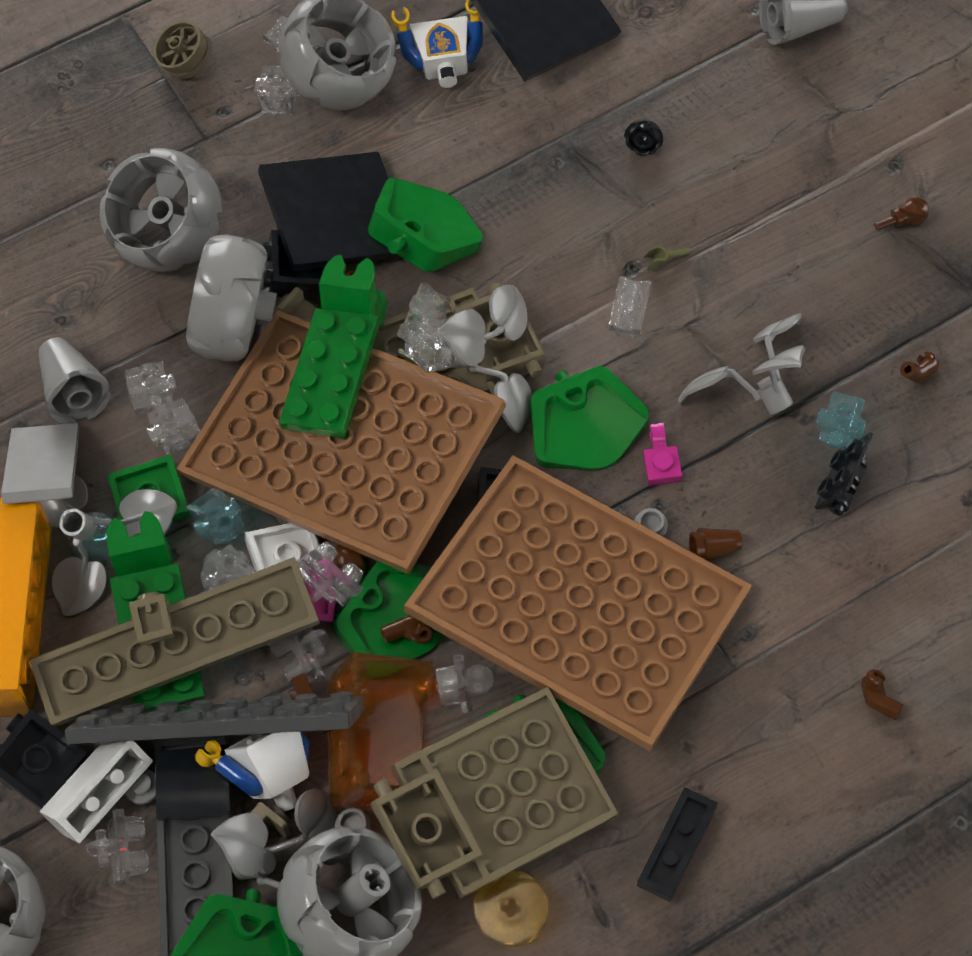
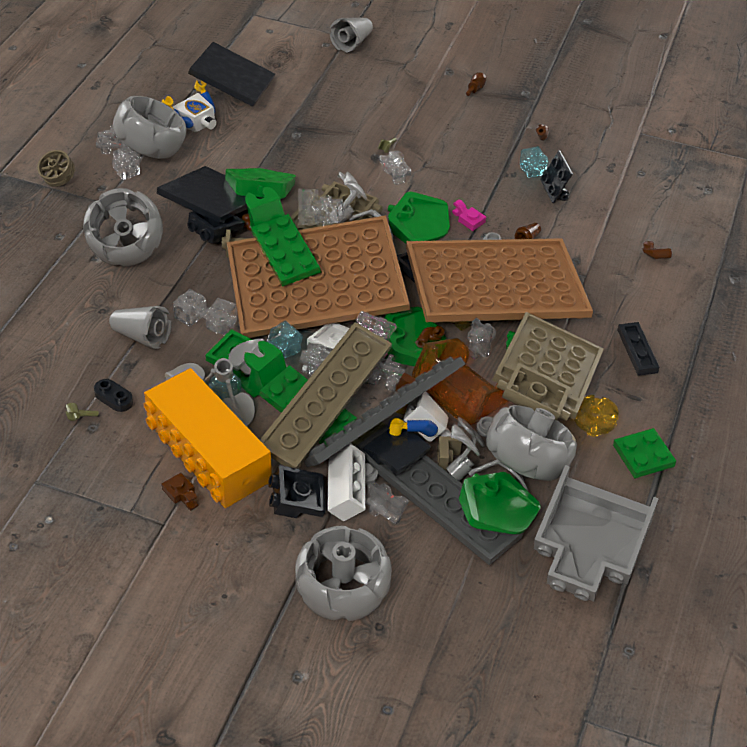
camera: 45 degrees left, 15 degrees down
light grey tile [1,423,79,504] -> none
dark tan bracket [129,592,175,646] -> none
light grey wheel [186,234,277,362] -> none
black plate [624,119,663,156] -> none
light grey plant [678,313,806,415] -> none

